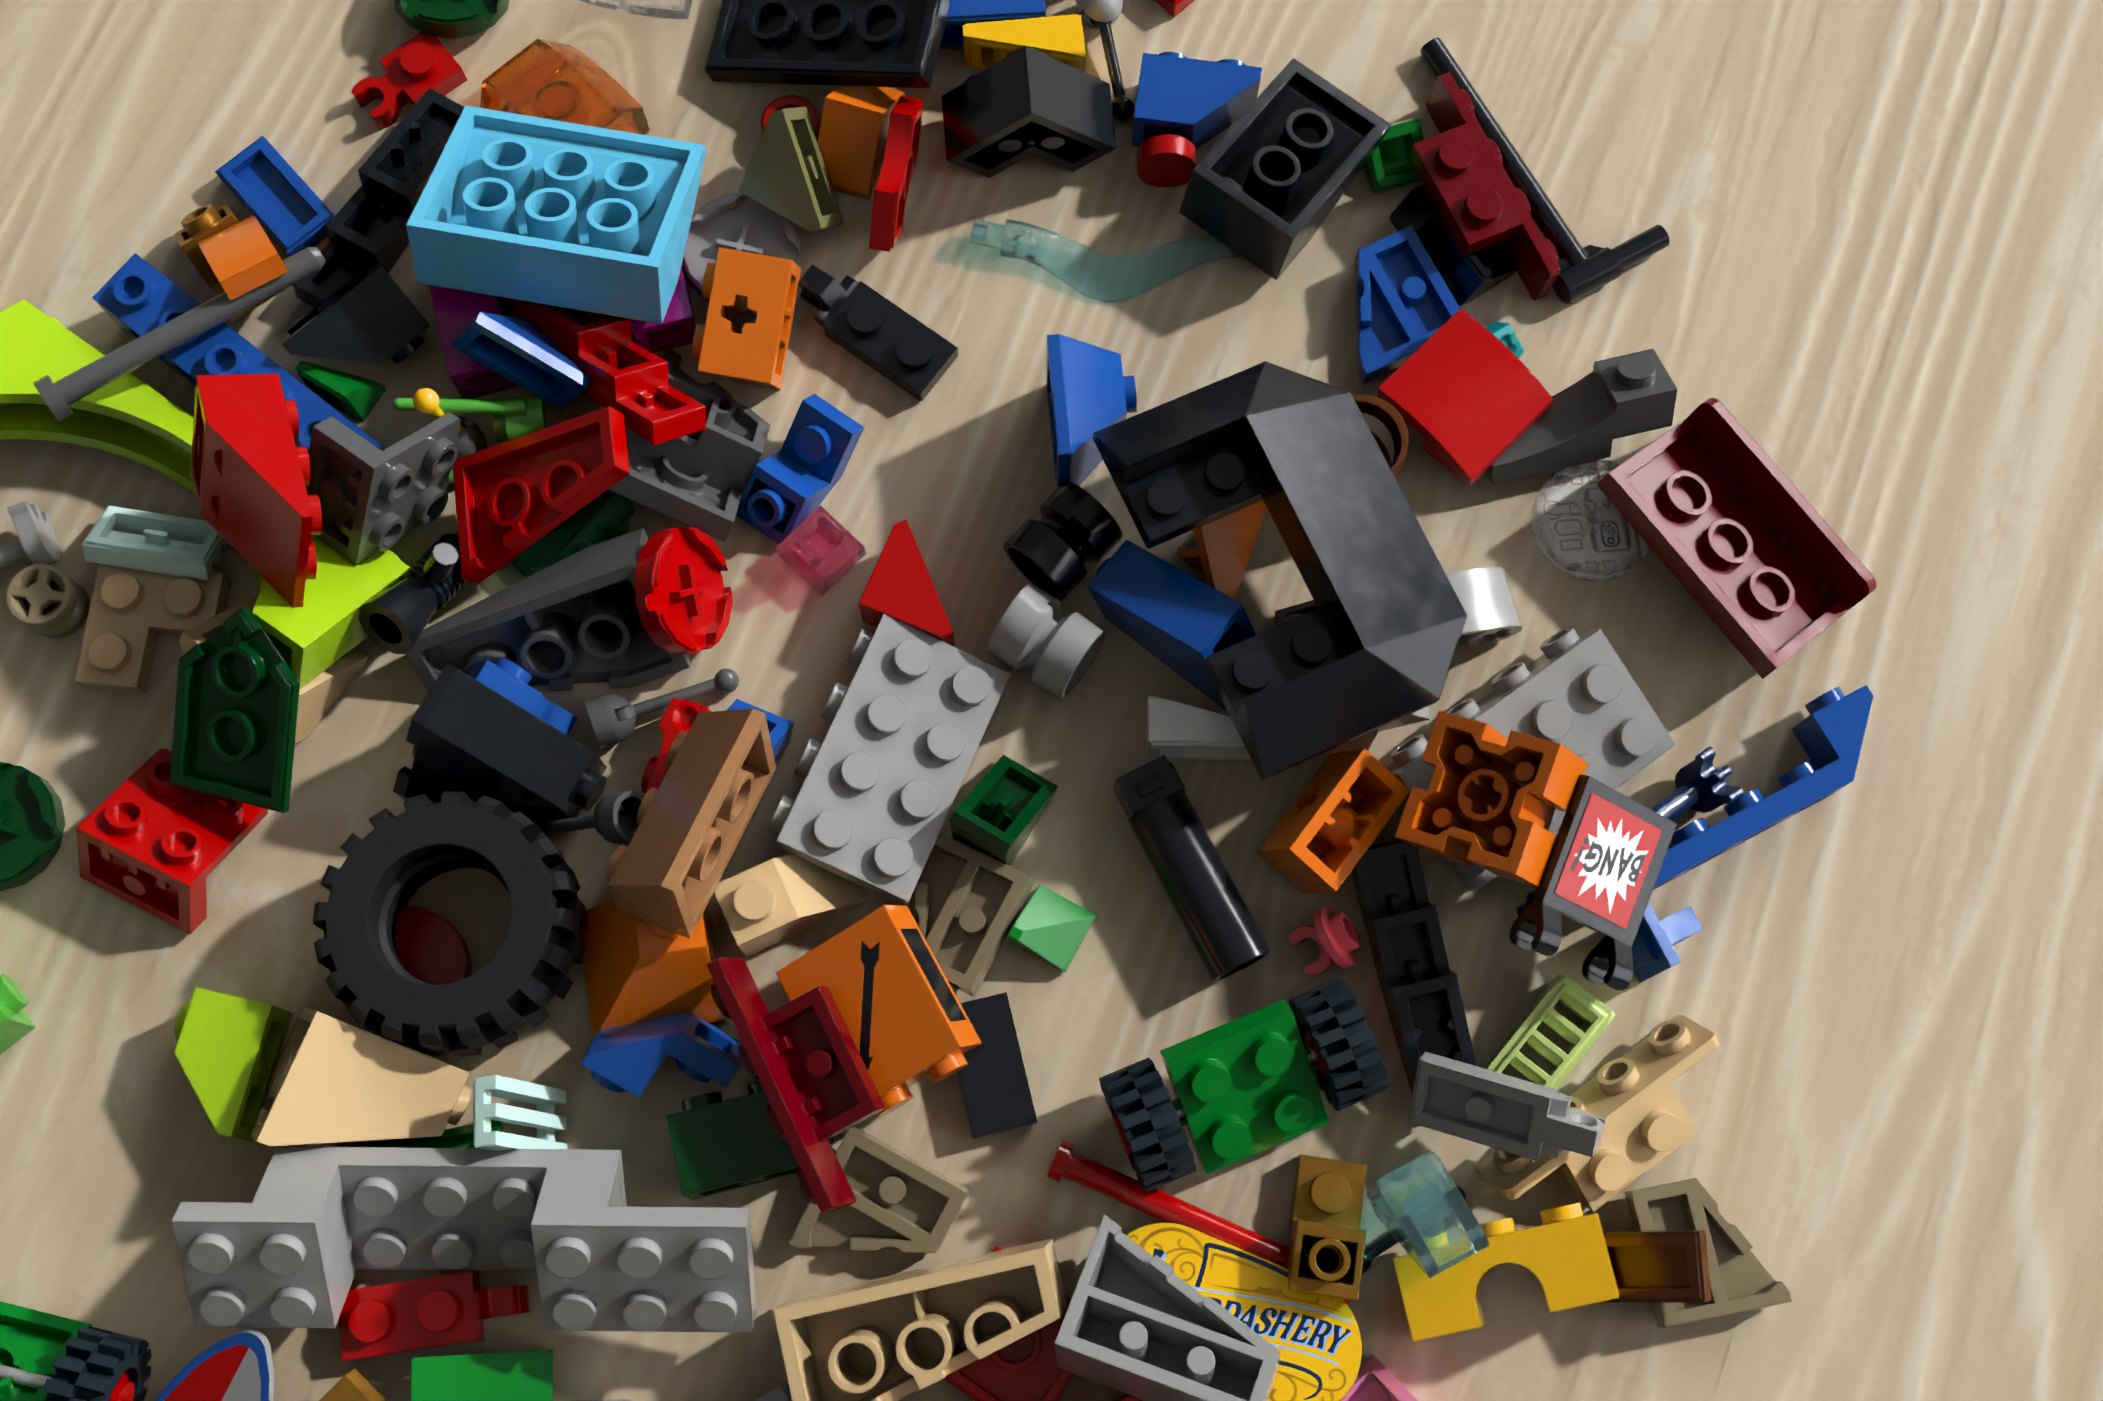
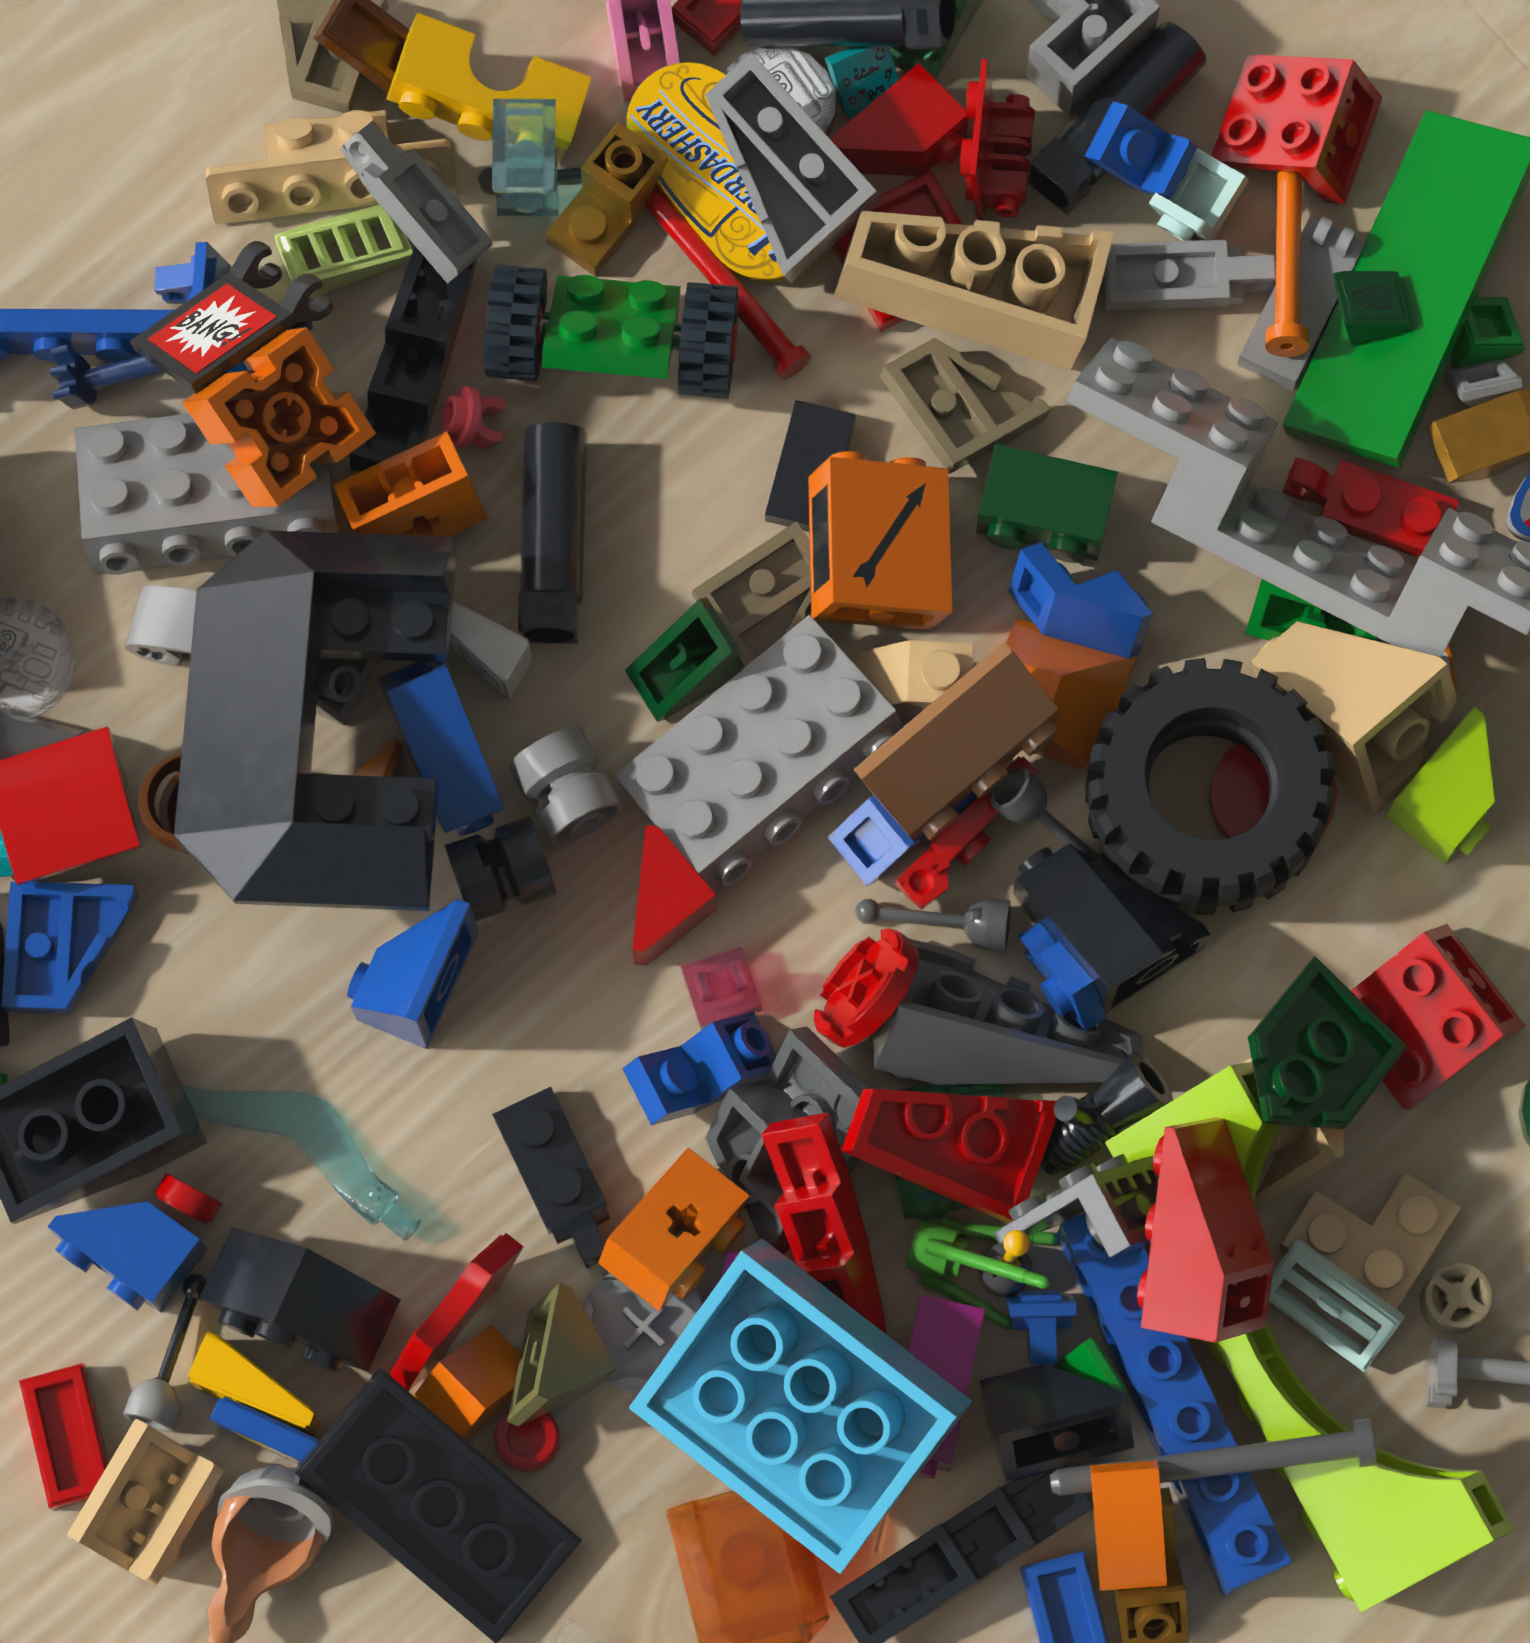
camera: 150 degrees left, 0 degrees up
blue slope [451,312,591,410] -> none
light aqua tile [473,1075,567,1151] -> none
dark red bracket [707,957,886,1213] -> none
slope [1008,885,1096,973] -> none
none -> blue brick [1006,1290,1076,1364]

